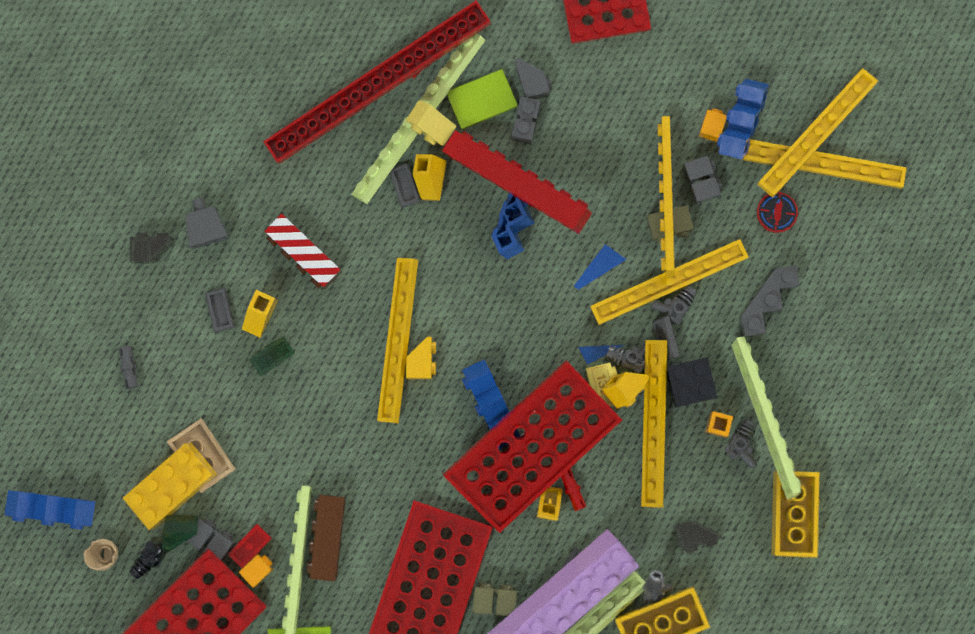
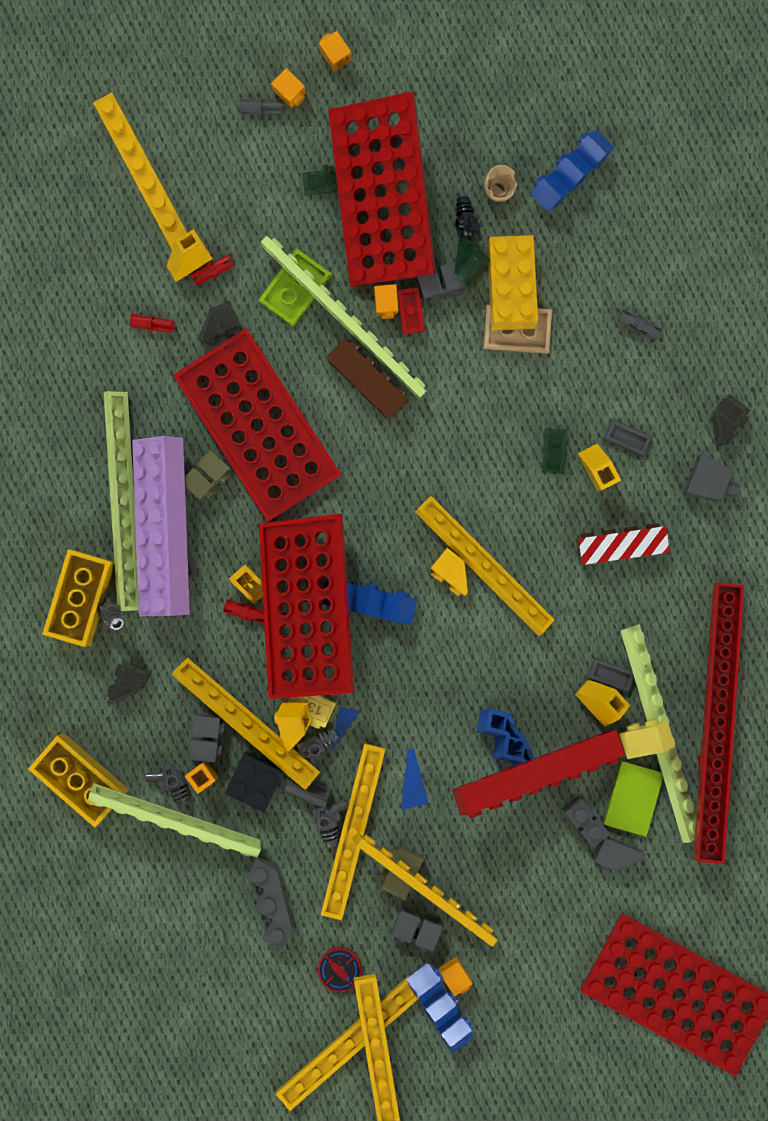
camera: 130 degrees right, 5 degrees up
none -> dark grey piece [189,714,225,762]

